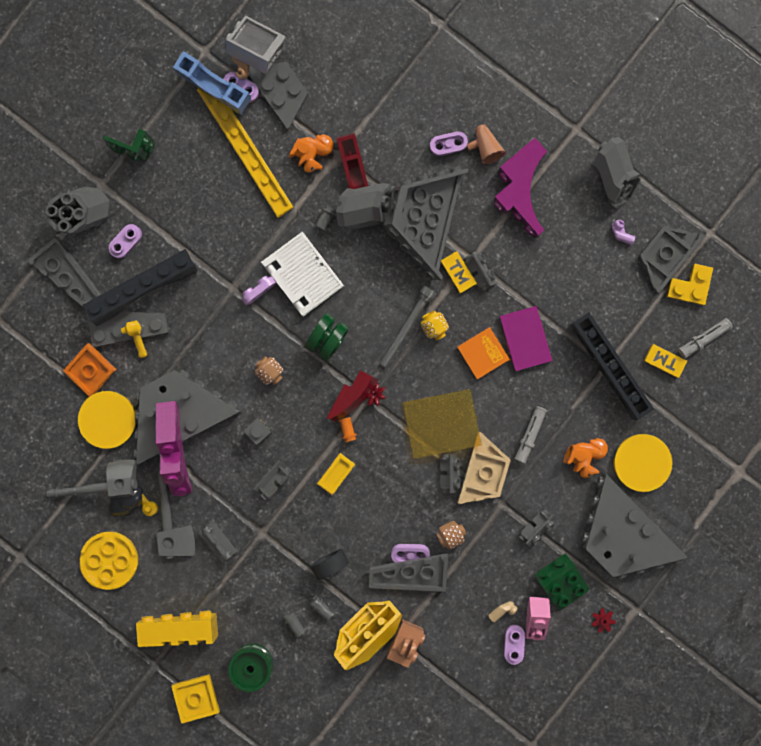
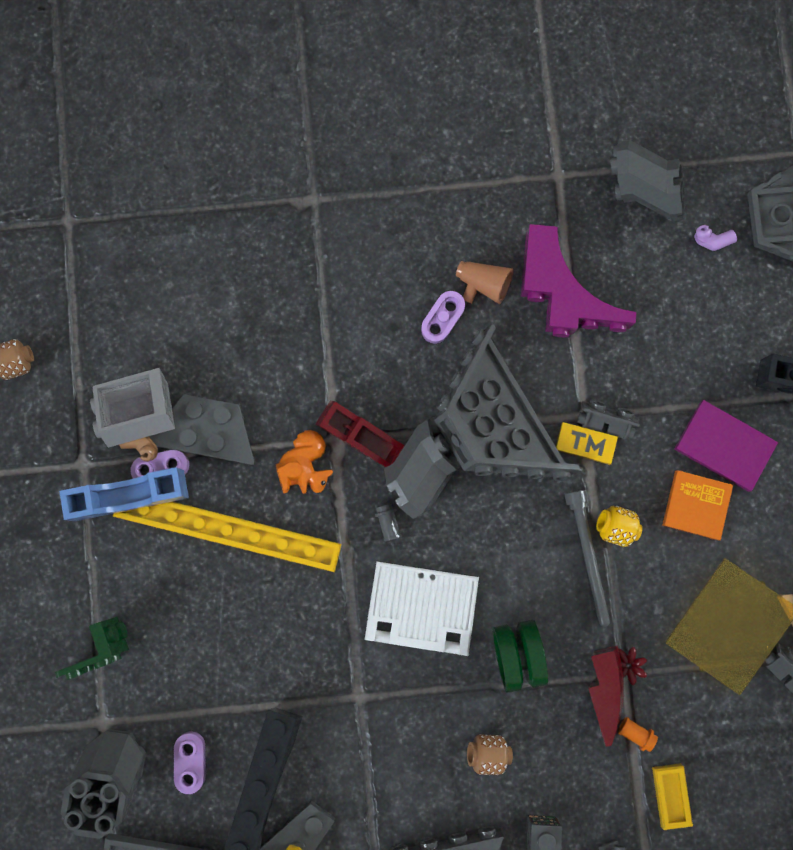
camera: 40 degrees left, 5 degrees down
lavender plate [241,276,276,306] -> none

